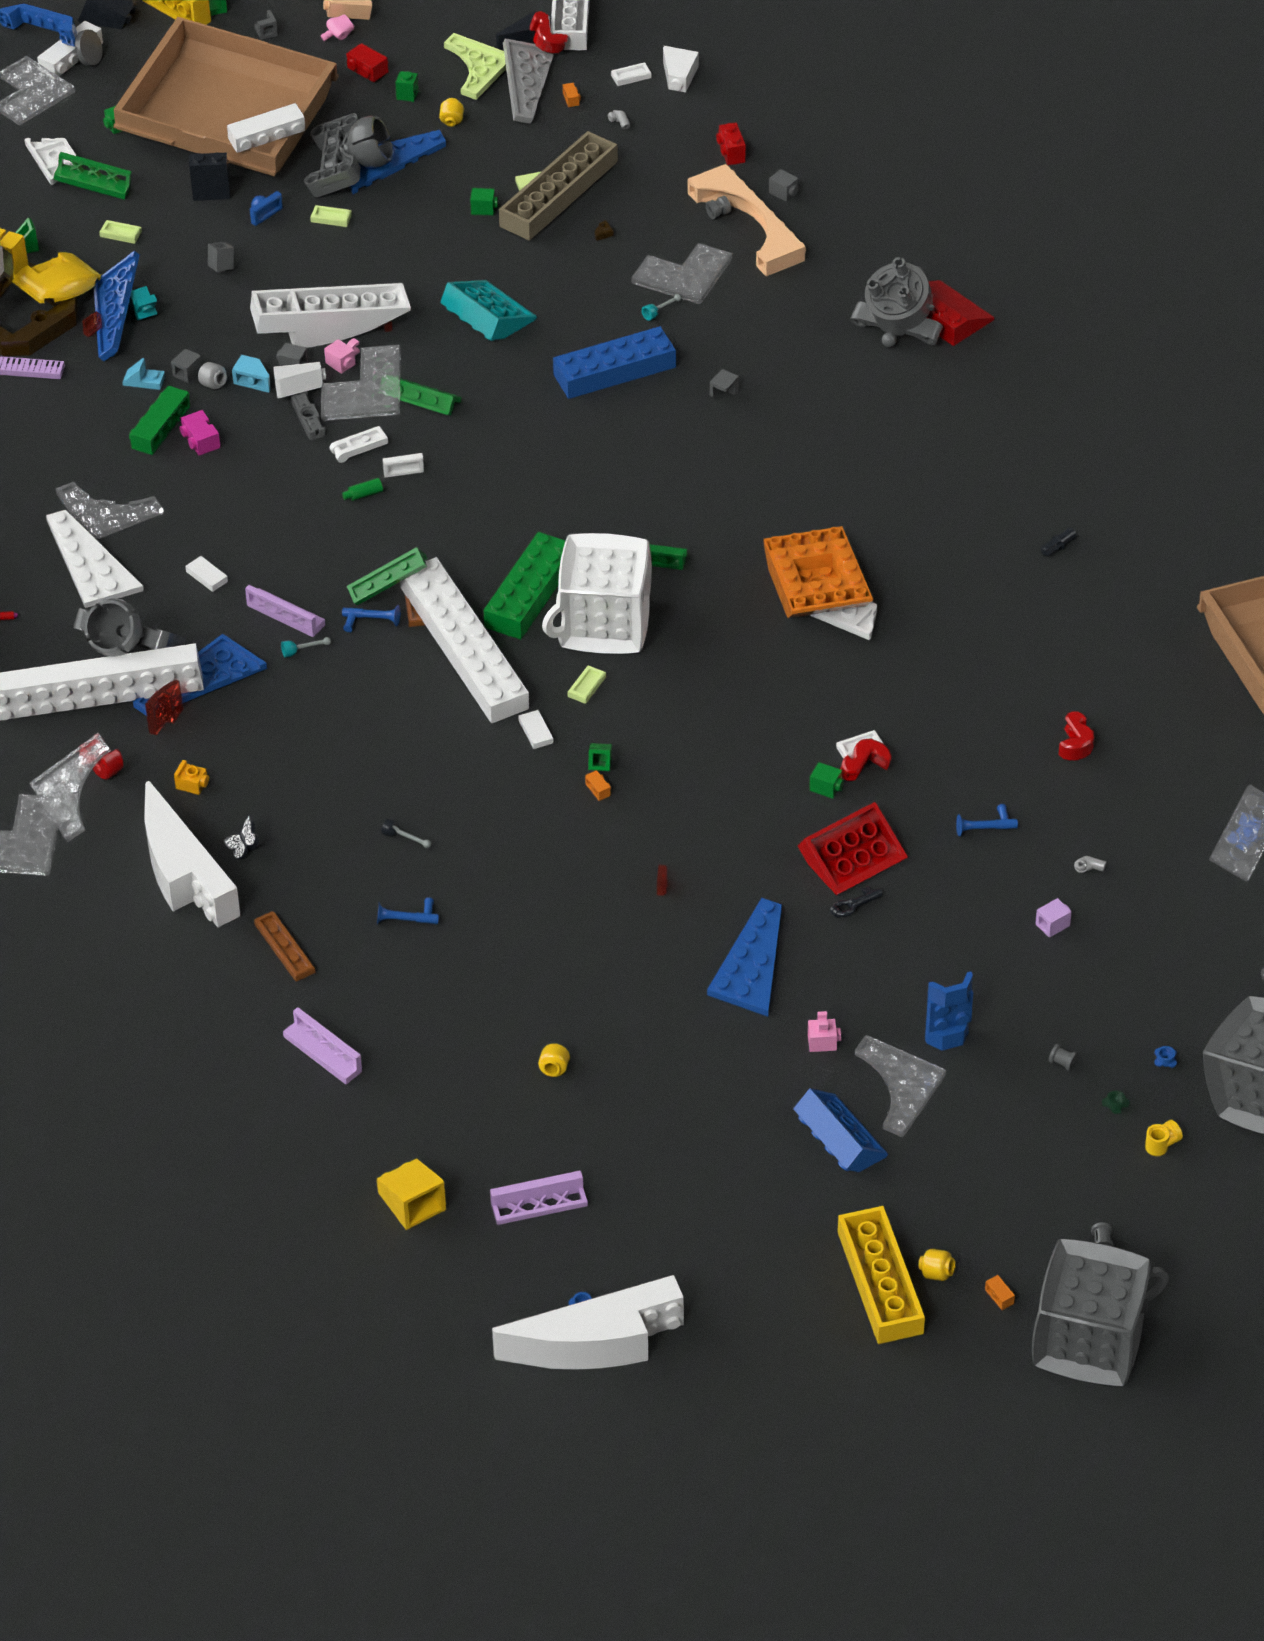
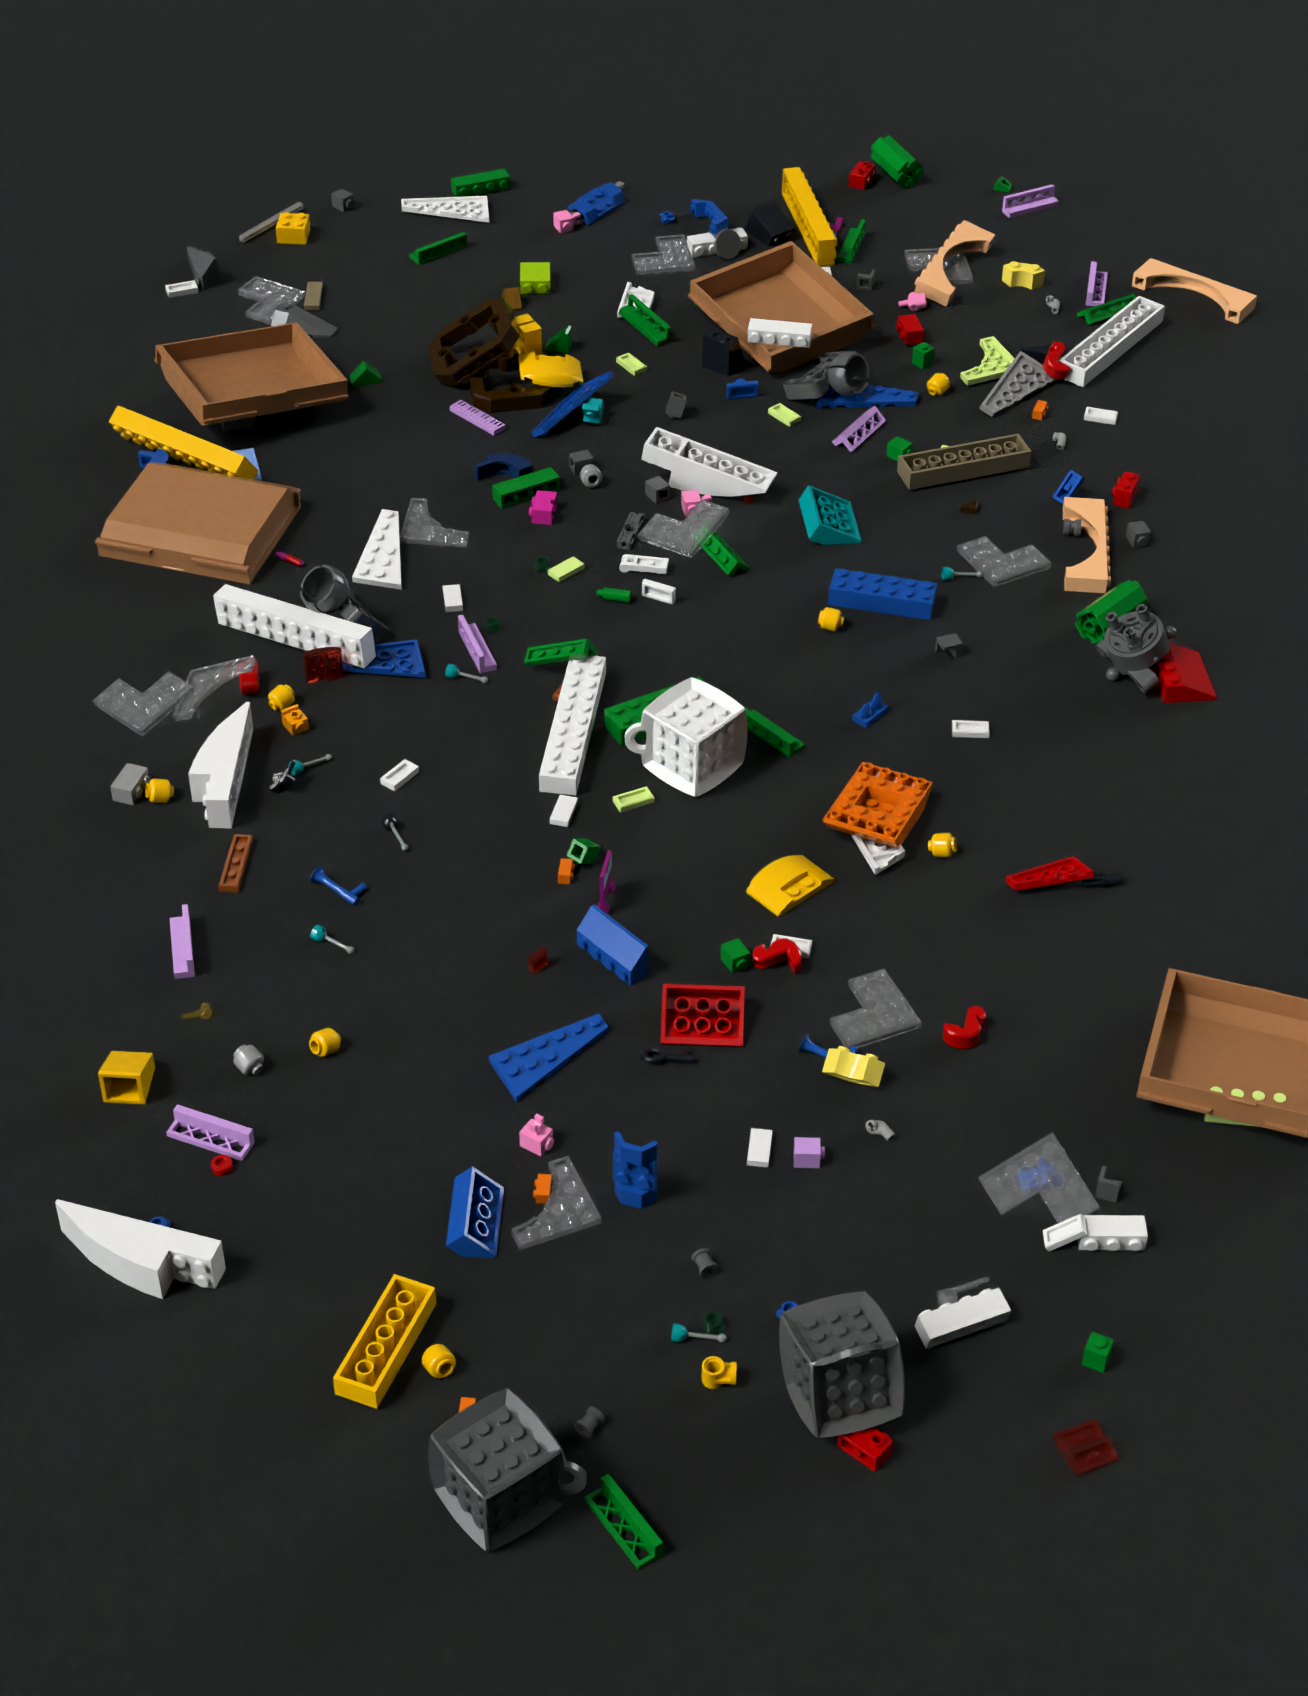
camera: 35 degrees right, 5 degrees down
clear red tile [83,311,102,337] -> none
medium azure slope [122,358,165,390] -> none
medium azure slope [232,355,271,393] -> none
white slope [273,362,326,398] -> none
blue piece [342,605,401,632] -> none
white slope [663,46,699,93] -> none
none -> light grey brick [110,763,150,805]
none -> yellow head [145,779,174,803]
none -> clear yellow hand [182,1003,212,1019]
none -> red tile [211,1155,233,1176]
none -> light grey head [233,1044,264,1076]
none -> yellow head [268,684,295,711]
none -> hinge [289,754,332,776]
none -> hinge [310,924,355,954]
none -> white tile [380,759,419,791]
none -> dark blue arch [474,453,533,481]
none -> clear green plate [484,617,501,633]
none -> orange piece [533,1174,552,1204]
none -> clear green plate [534,557,551,572]
none -> yellowish green tile [548,556,585,582]
none -> slope [576,905,649,986]
none -> green fence [585,1473,663,1571]
none -> magenta flag [597,850,616,914]
none -> hinge [671,1323,727,1343]
none -> yellow slope [746,855,835,917]
none -> white tile [747,1128,772,1167]
none -> yellow head [818,607,844,632]
none -> light yellow brick [822,1046,885,1087]
none -> clear plate [830,969,922,1049]
none -> lavender fence [832,406,886,452]
none -> blue tile [852,692,889,728]
none -> yellow head [928,833,957,858]
none -> white tile [952,720,989,738]
none -> red wing [1006,856,1094,891]
none -> blue slope [1052,469,1085,504]
none -> green brick [1075,580,1149,644]

